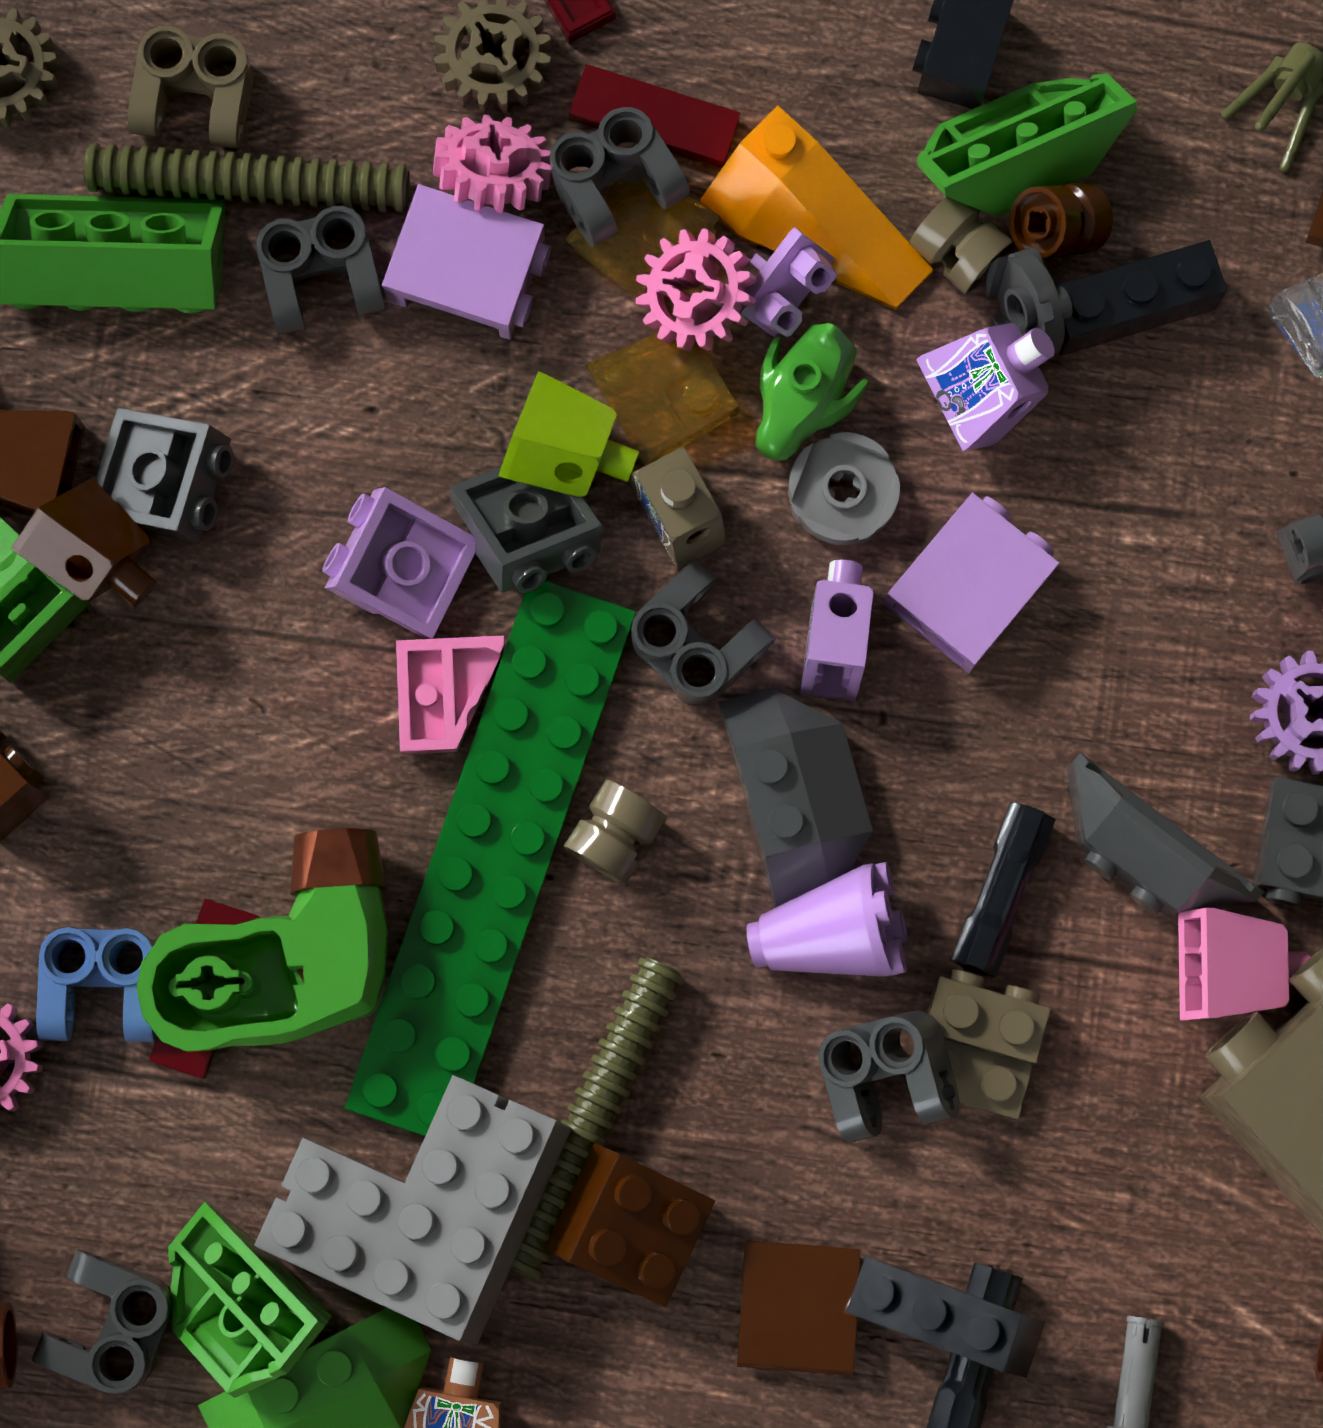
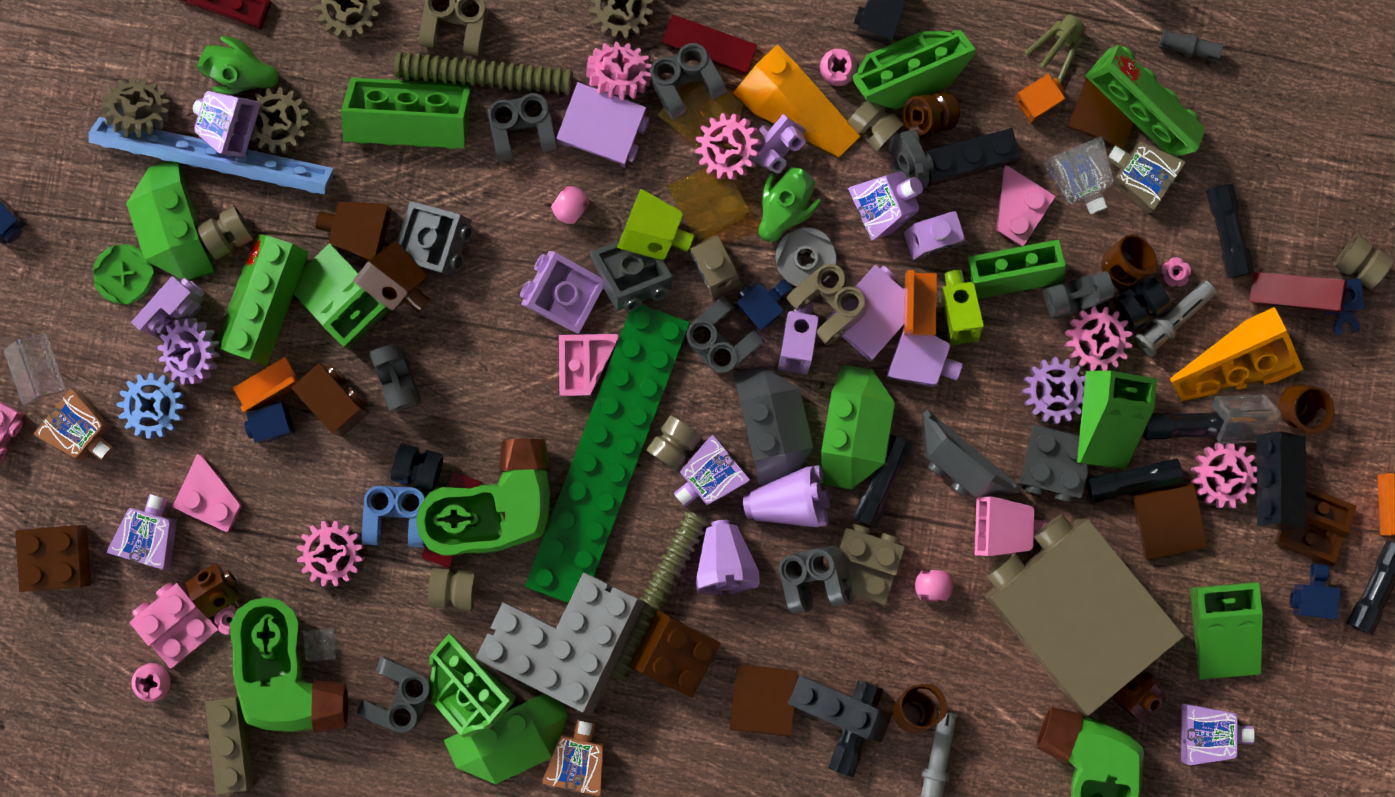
camera: 10 degrees right, 5 degrees up
none -> dark grey piece [370,344,421,414]
none -> black wheel [391,443,444,492]
none -> dark tan wheel [428,568,477,611]
none -> bright pink piece [551,186,589,224]
none -> torso [674,435,750,507]
none -> lavender cone [696,520,760,596]
none -> dark blue brick [736,279,792,333]
none -> dark tan piece [787,264,867,345]
none -> bright pink piece [819,48,858,86]
none -> bright green wedge [821,365,896,490]
none -> lavender torso [886,326,963,387]
none -> reddish brown helmet [893,684,947,734]
none -> lavender torso [903,211,967,261]
none -> orange panel [904,270,937,336]
none -> bright pink piece [915,570,954,602]
none -> lime torso [940,270,984,346]
none -> bright green brick [968,239,1066,299]
none -> bright pink wing [996,165,1056,247]
none -> orange brick [1014,73,1065,124]

